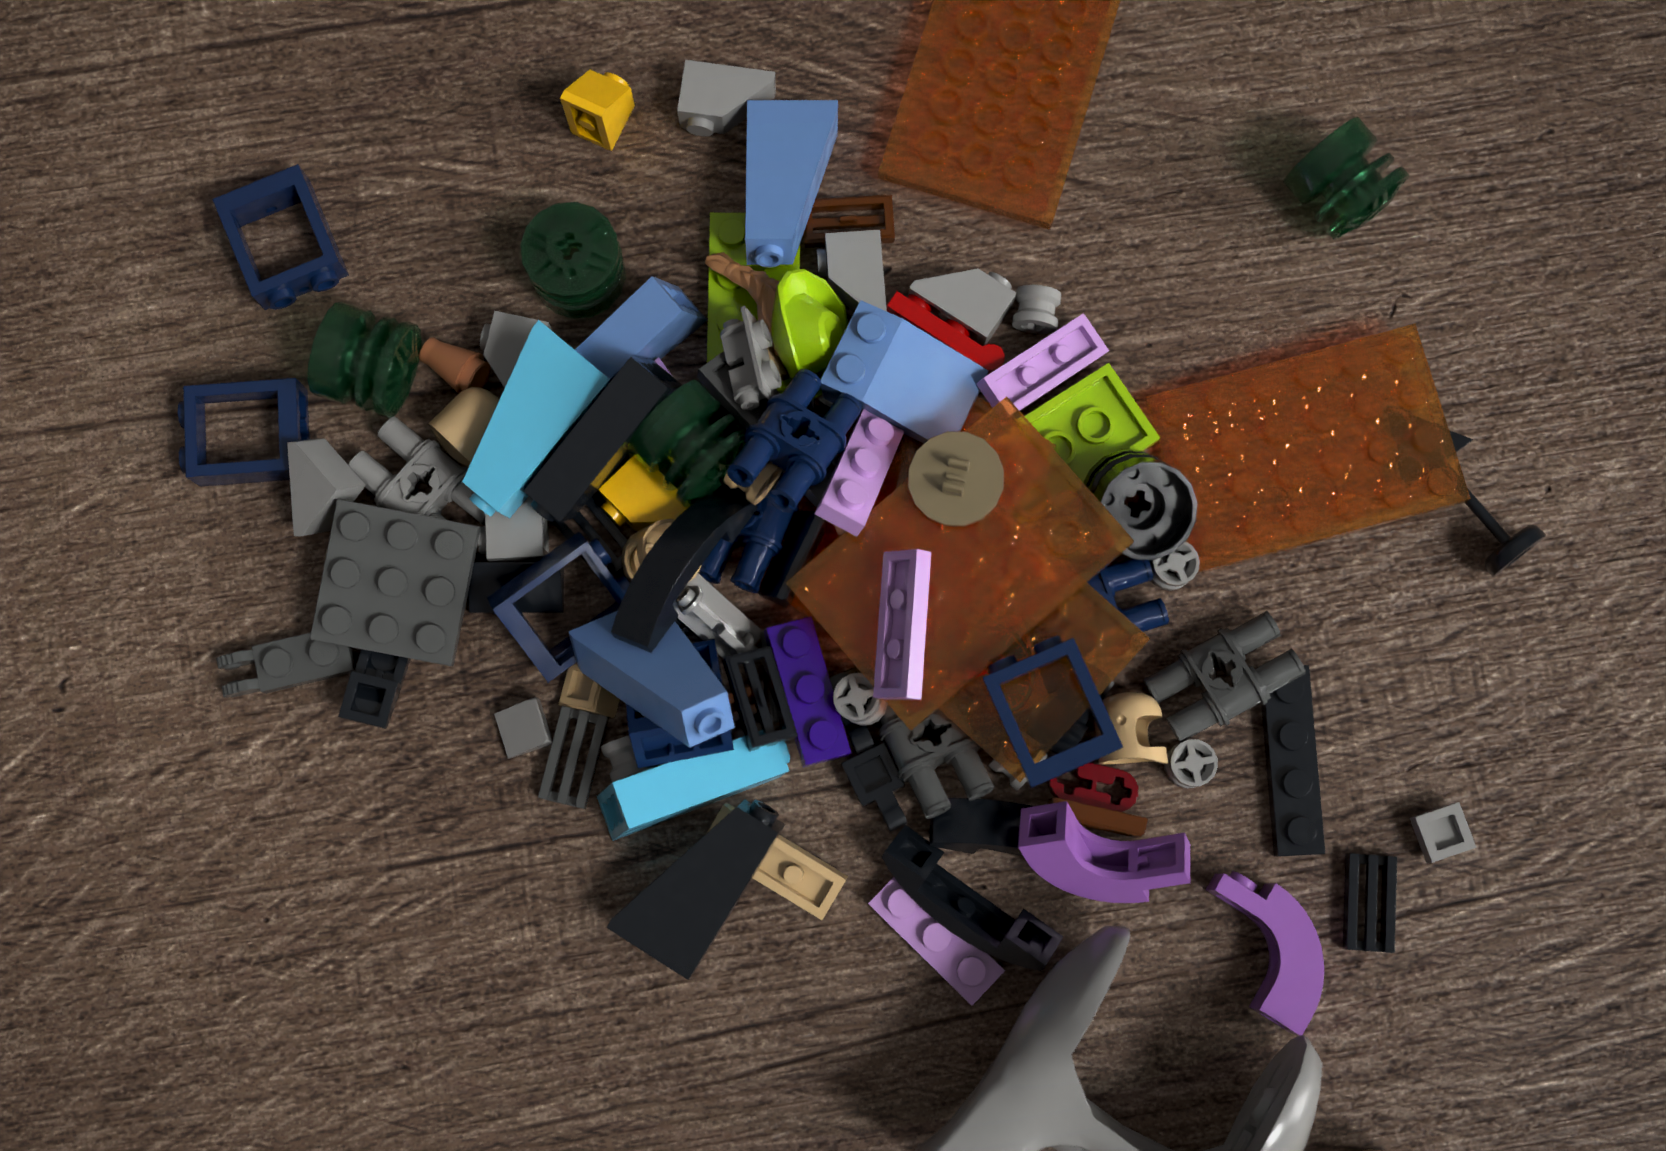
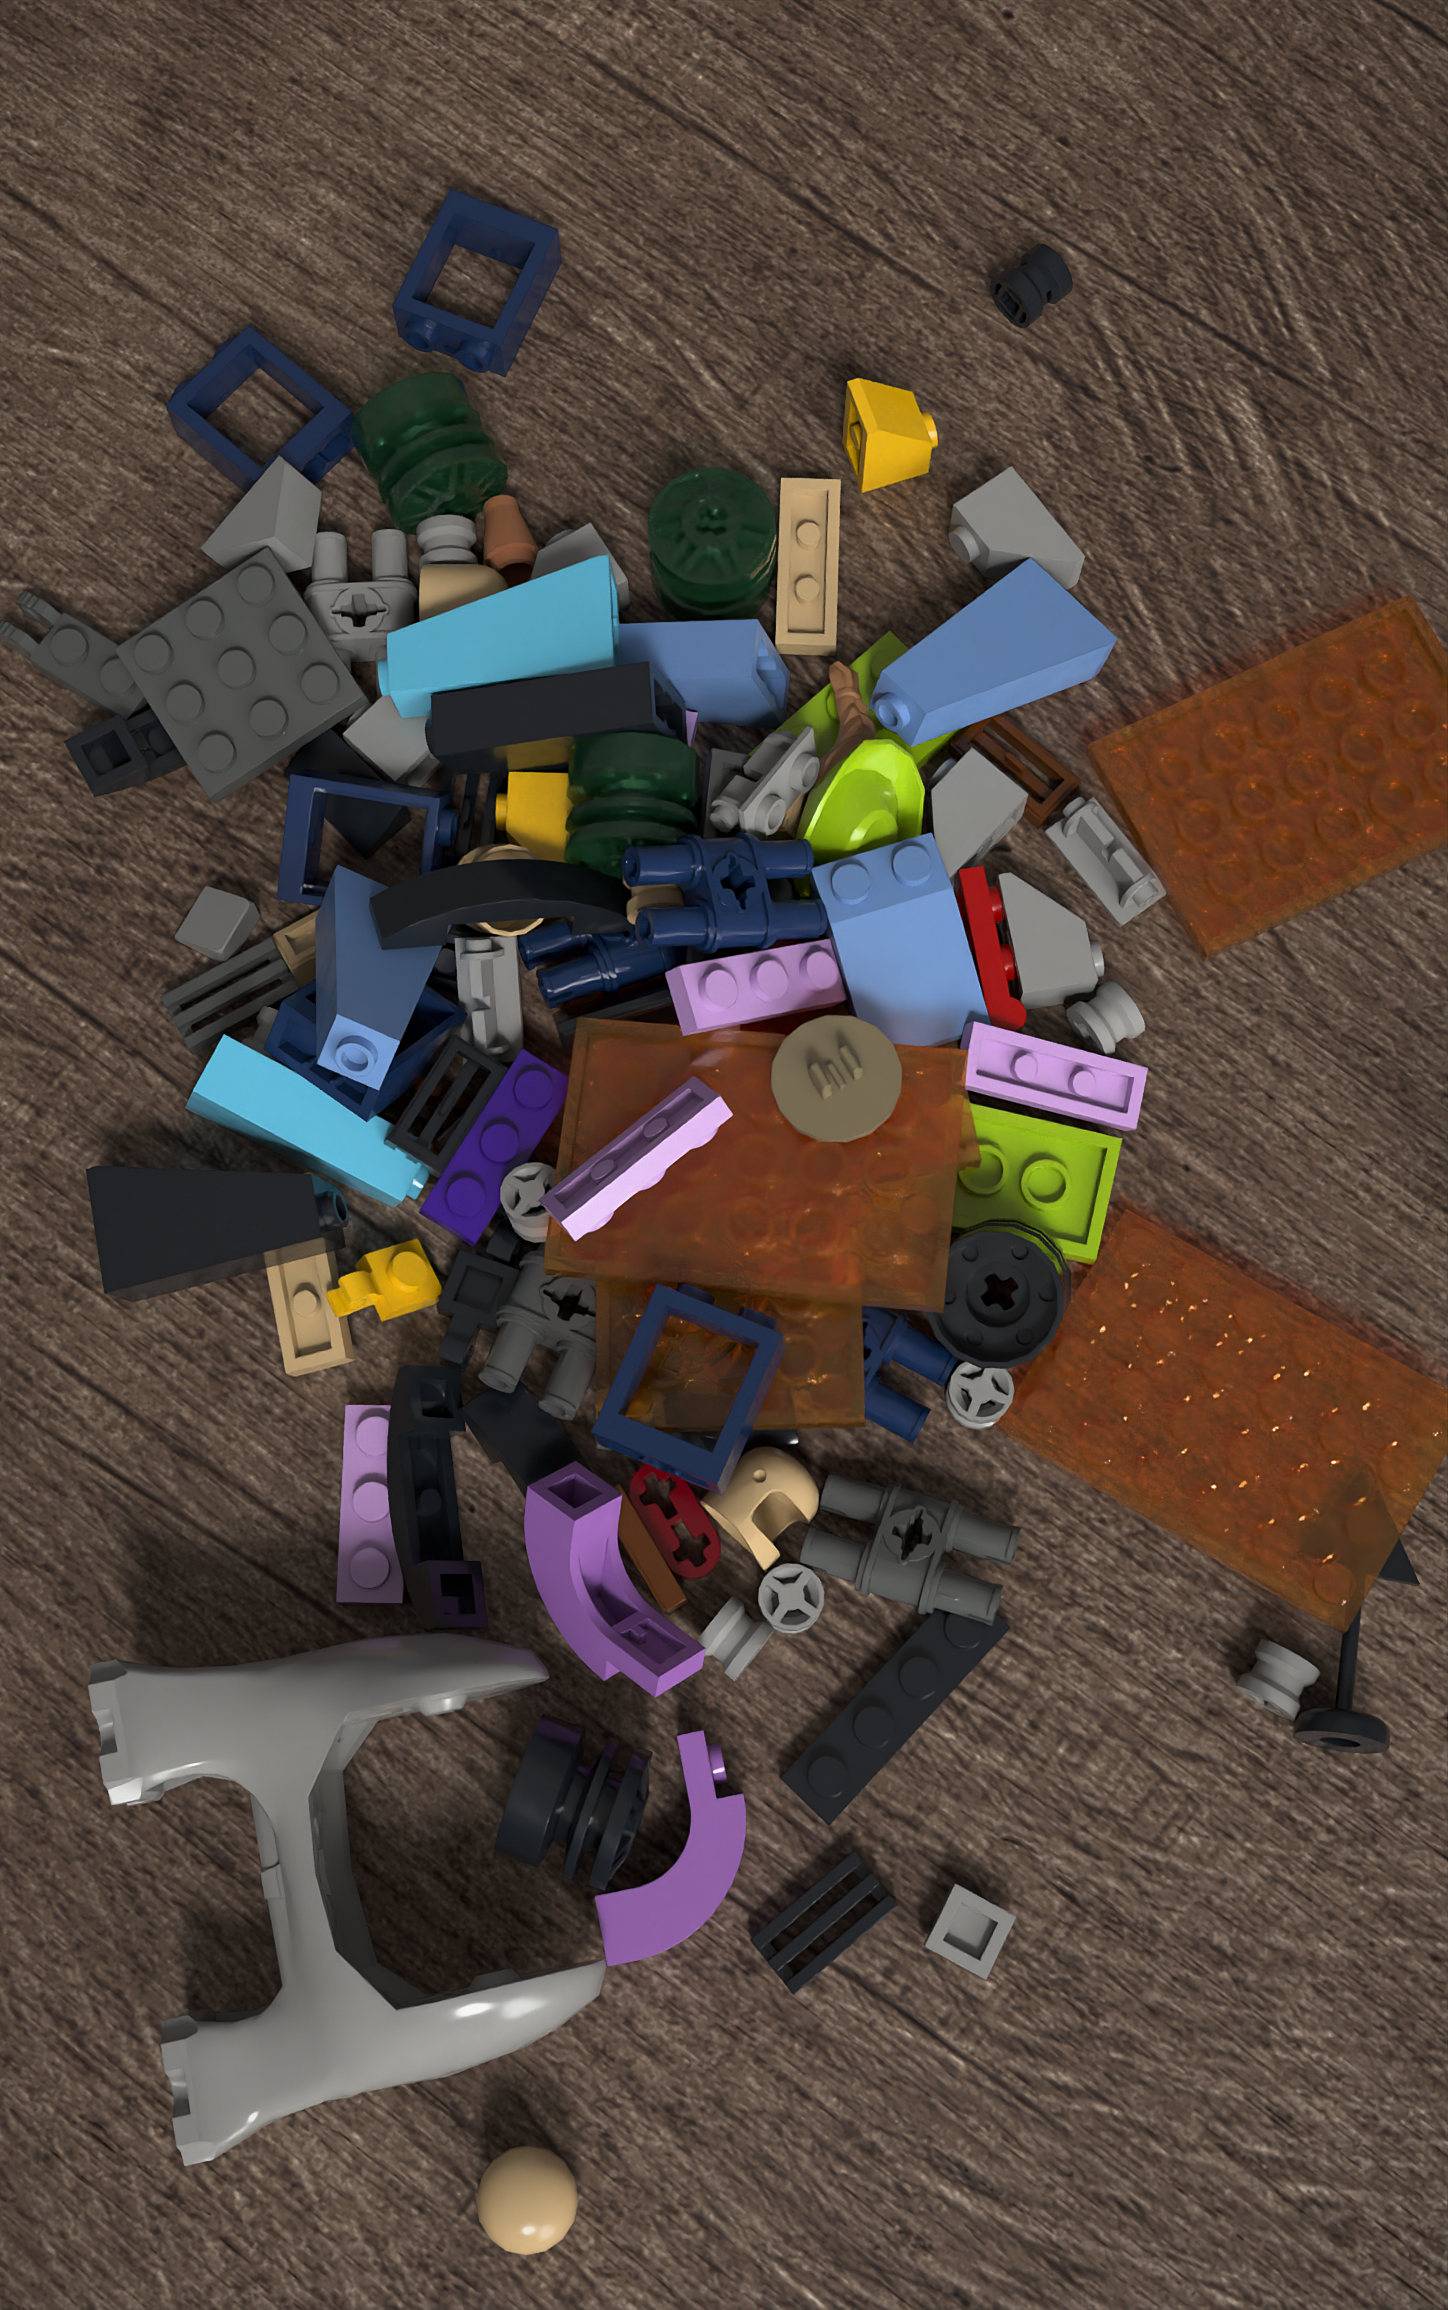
camera: 50 degrees right, 5 degrees down
none -> yellow plate [325,1238,443,1322]
none -> light grey wheel [416,515,478,576]
none -> black wheel [494,1713,653,1892]
none -> light grey wheel [697,1595,775,1682]
none -> tan plate [775,477,841,656]
none -> light grey hinge [1044,796,1170,927]
none -> light grey wheel [1235,1639,1321,1721]

